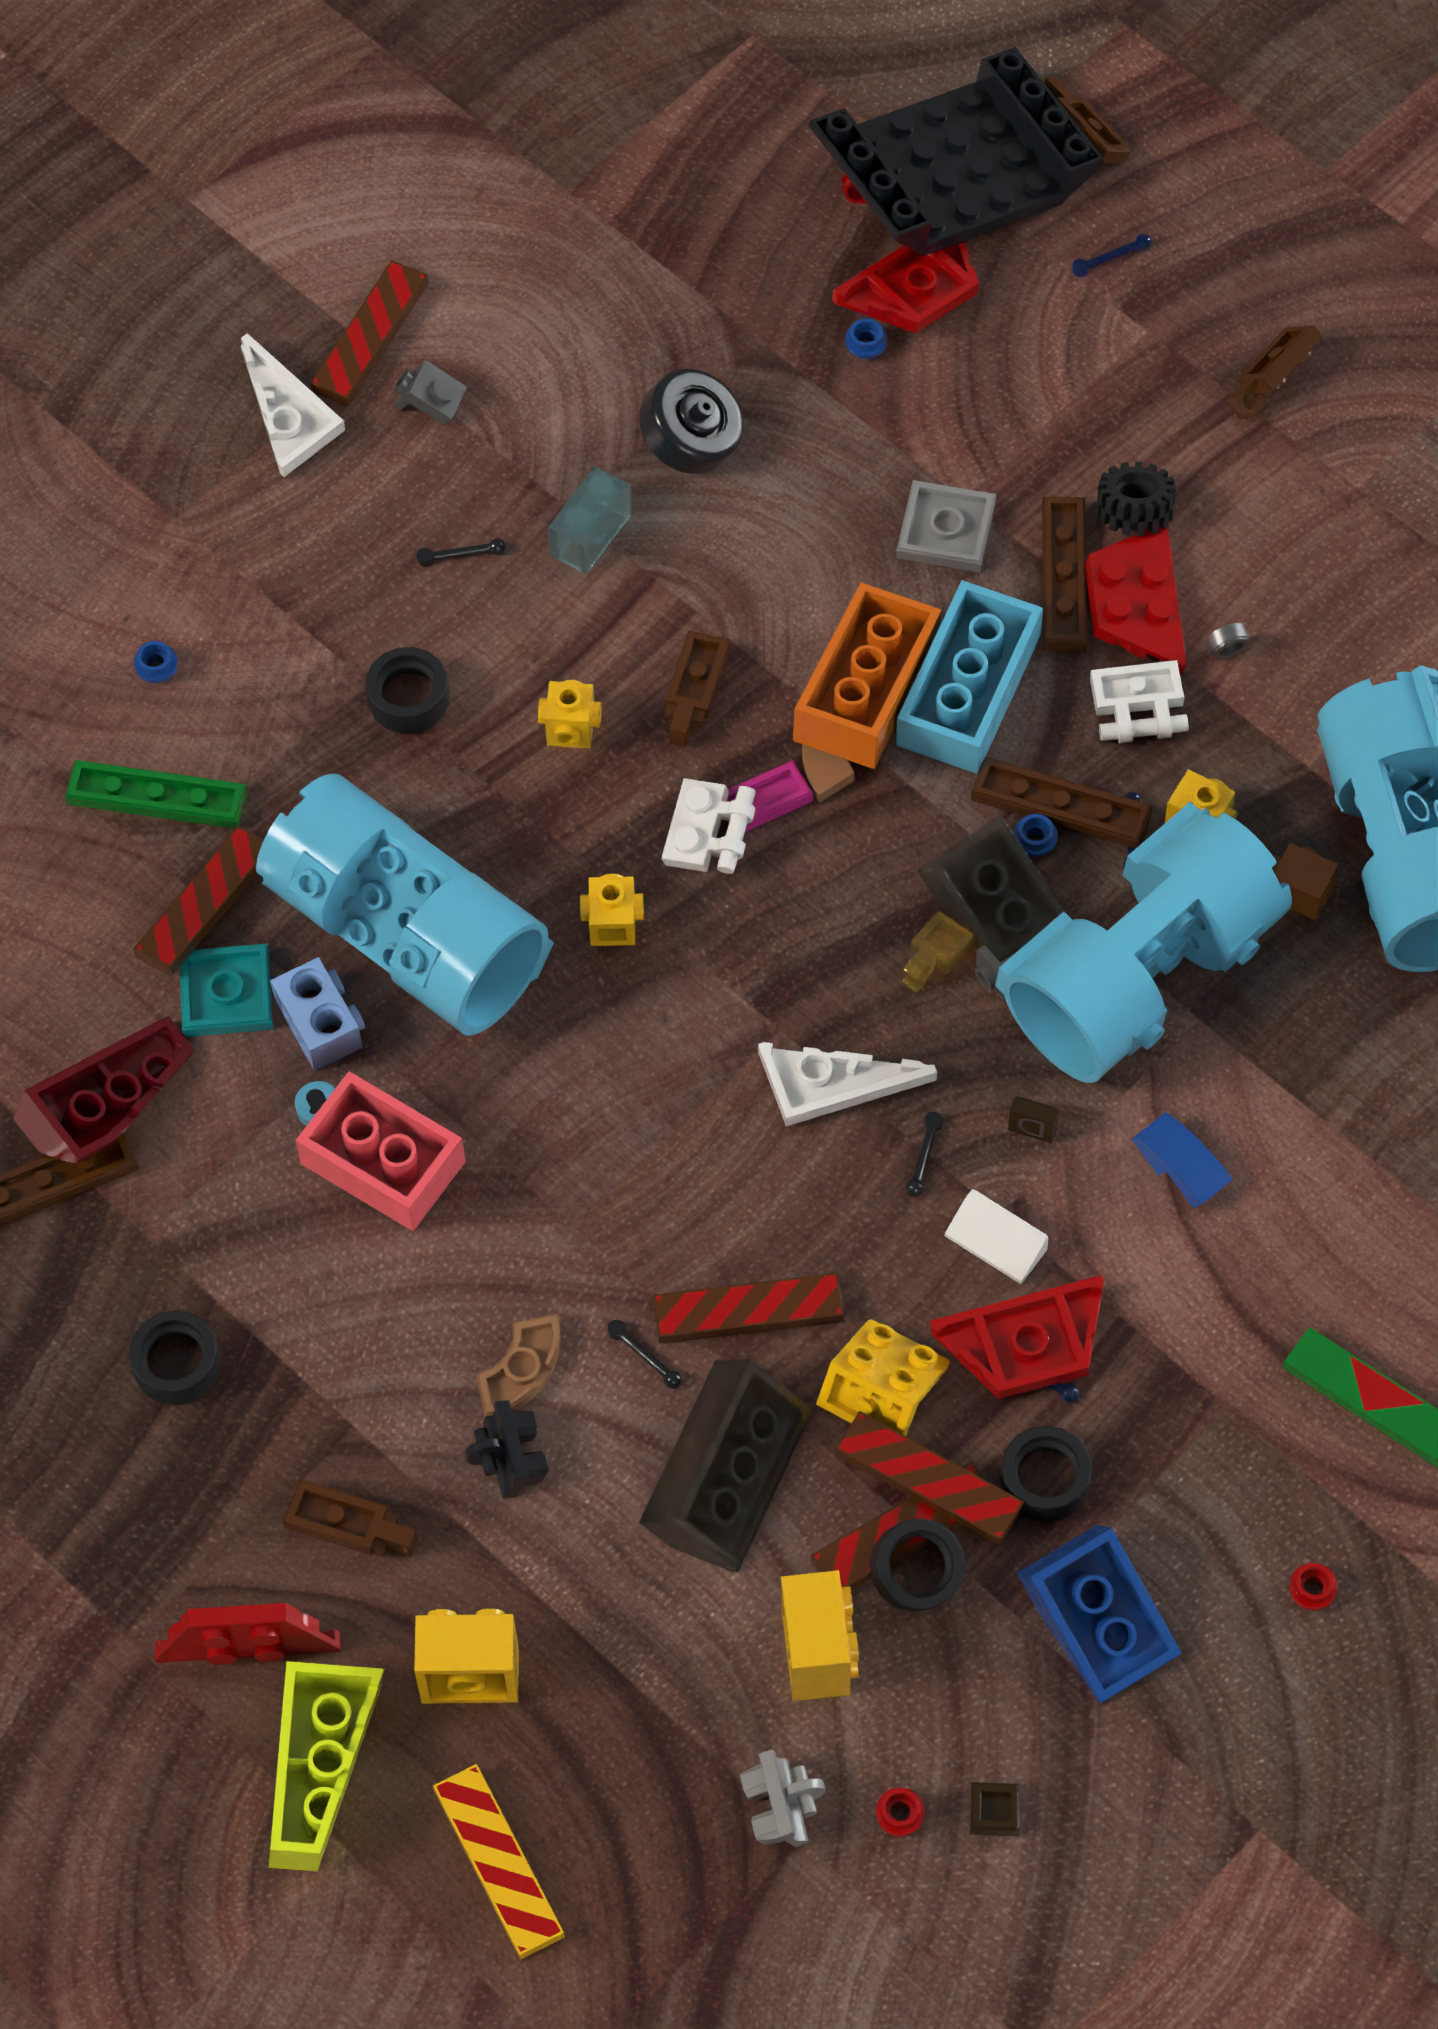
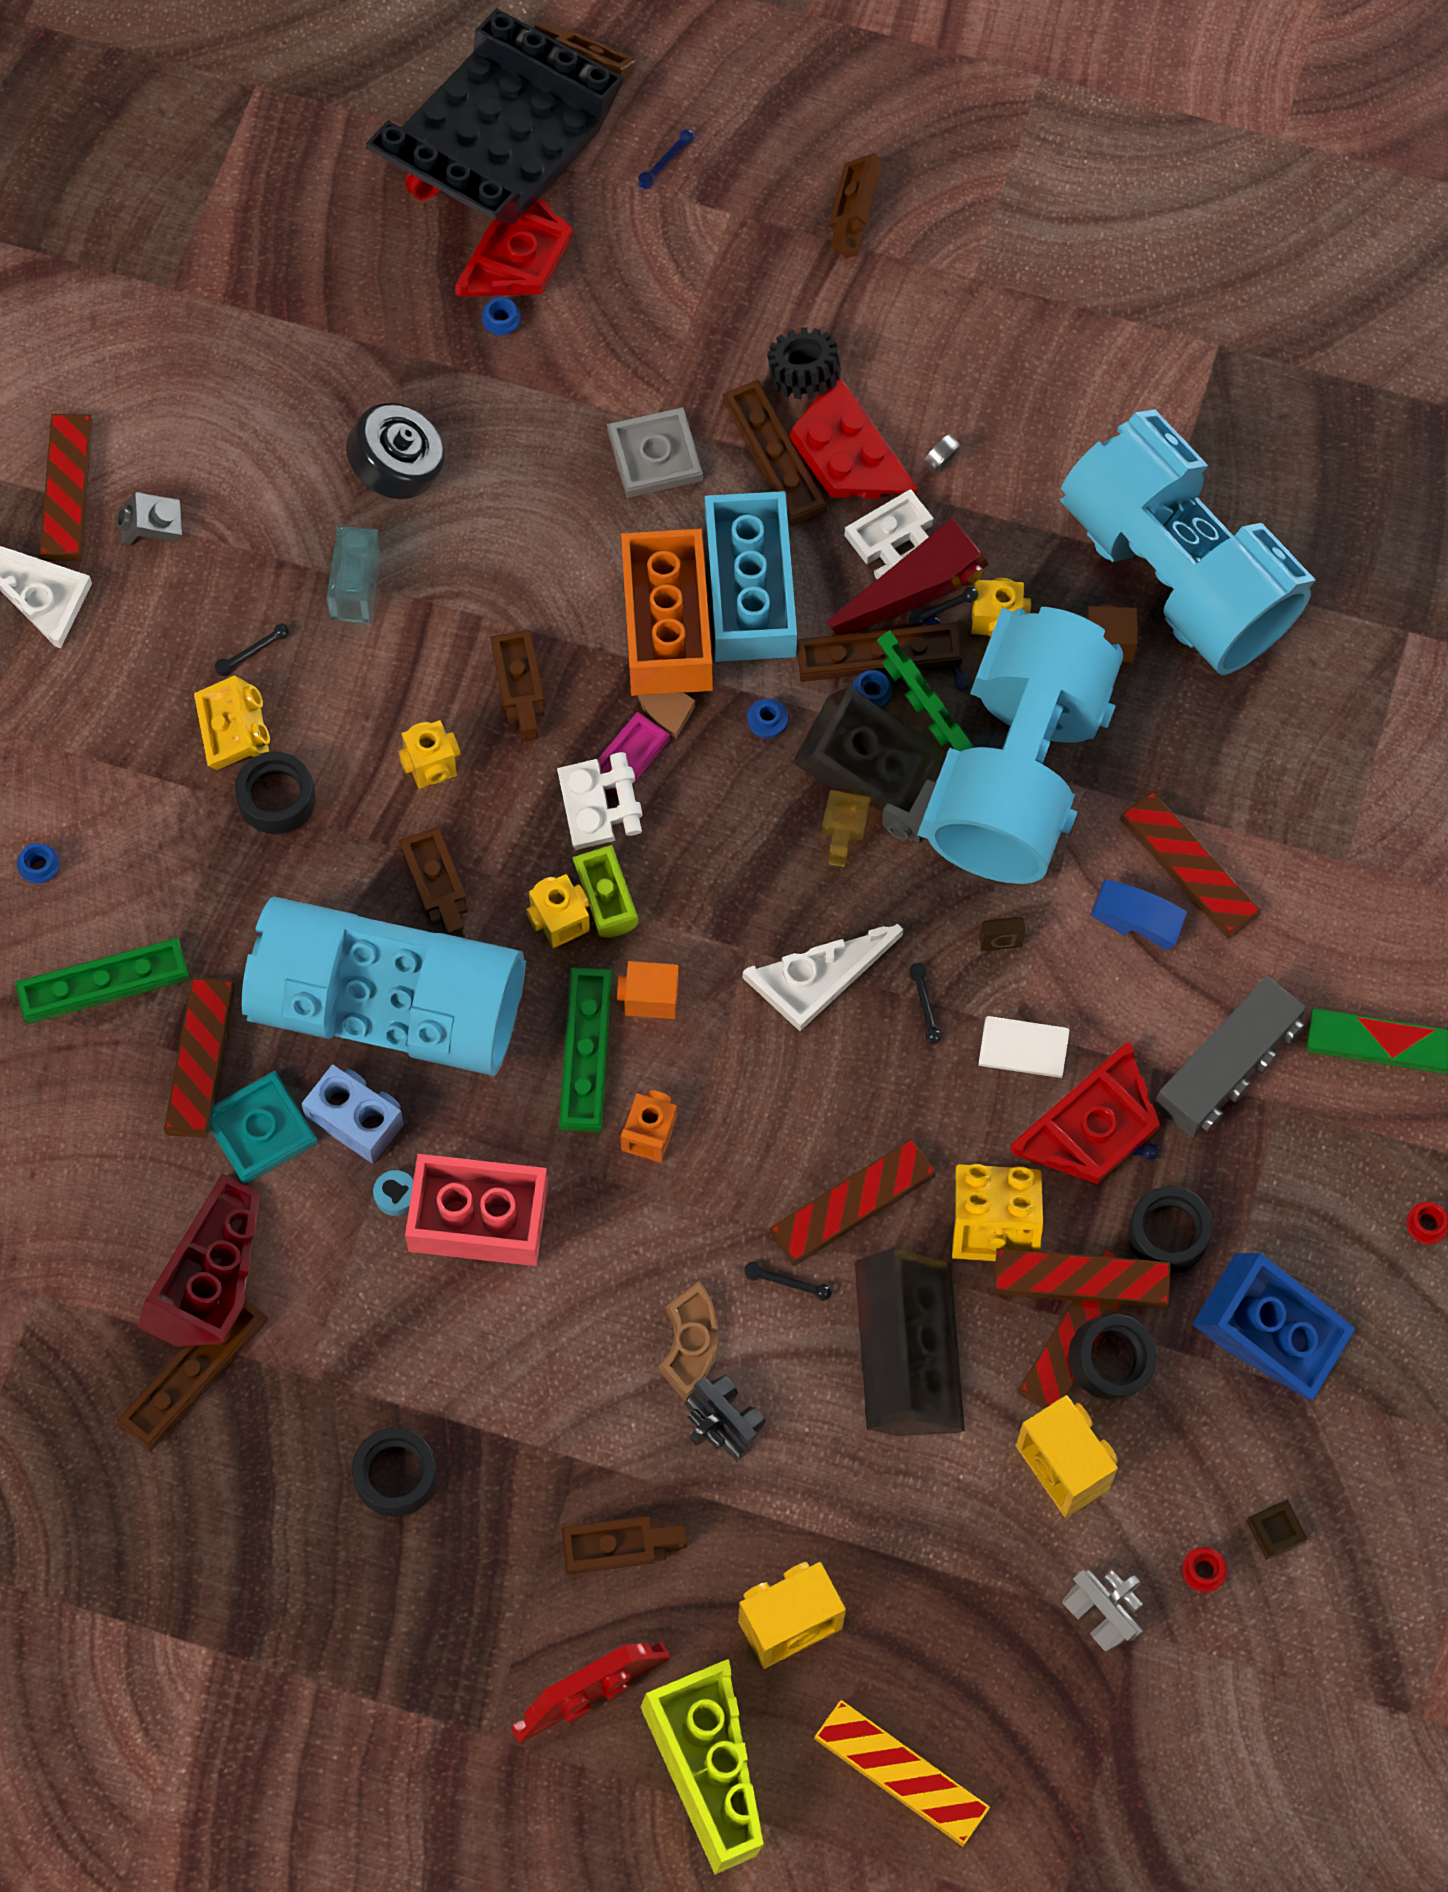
camera: 30 degrees left, 5 degrees up
none -> yellow bracket [194,675,270,770]
none -> reddish brown hinge [399,827,468,938]
none -> green tile [559,968,613,1133]
none -> lime brick [573,845,638,938]
none -> orange brick [617,961,679,1019]
none -> orange brick [621,1090,677,1163]
none -> blue plate [747,699,788,739]
none -> dark red wedge [826,518,989,635]
none -> green wing [877,630,974,752]
none -> black hinge [908,587,979,627]
none -> reddish brown tile [1120,791,1261,939]
none -> dark grey brick [1154,975,1306,1139]

